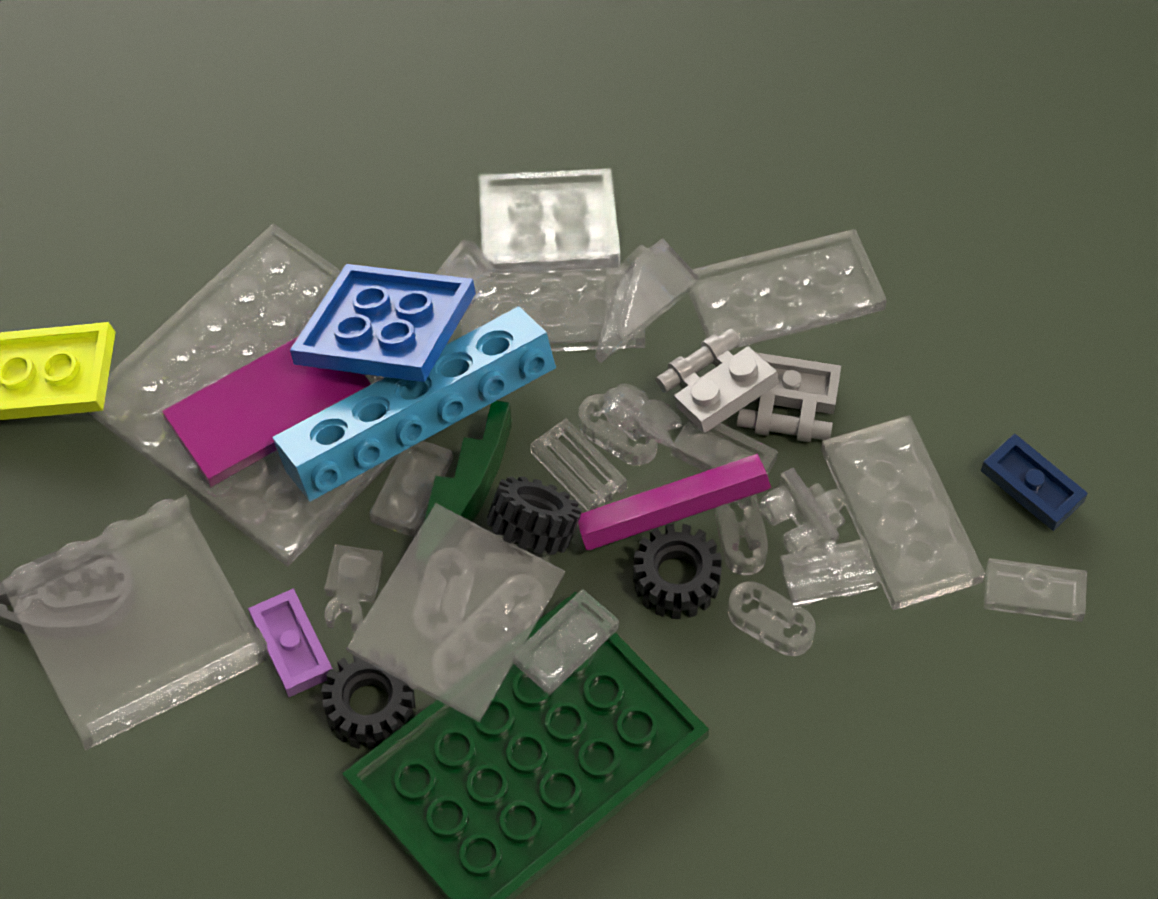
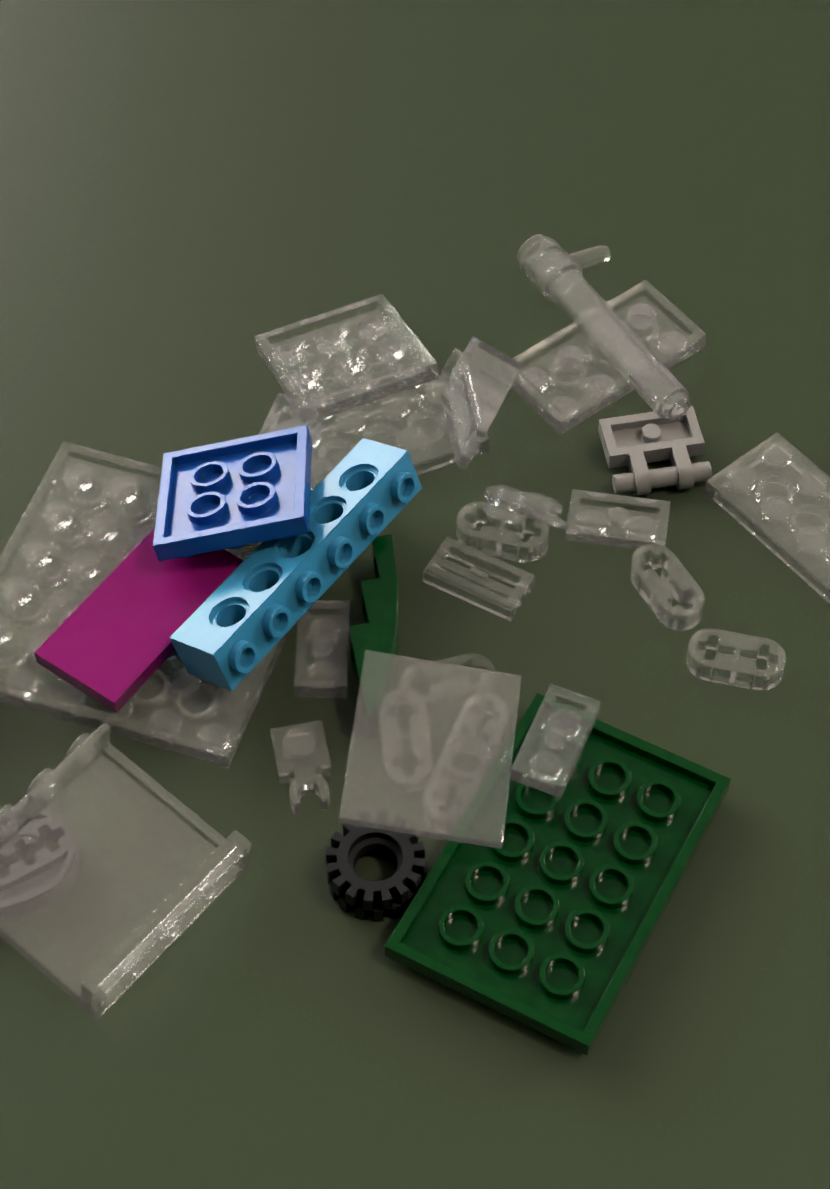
camera: 20 degrees left, 5 degrees down
medium lavender plate [248,588,332,697] -> none
black tyre [487,476,582,555] -> none
magenta tile [578,454,771,550] -> none
black tyre [633,523,722,619] -> none
light grey plate [655,329,779,433] -> none
clear hips [760,468,847,563] -> none
clear hips [780,539,880,606] -> none
none -> clear cylinder [517,234,691,421]

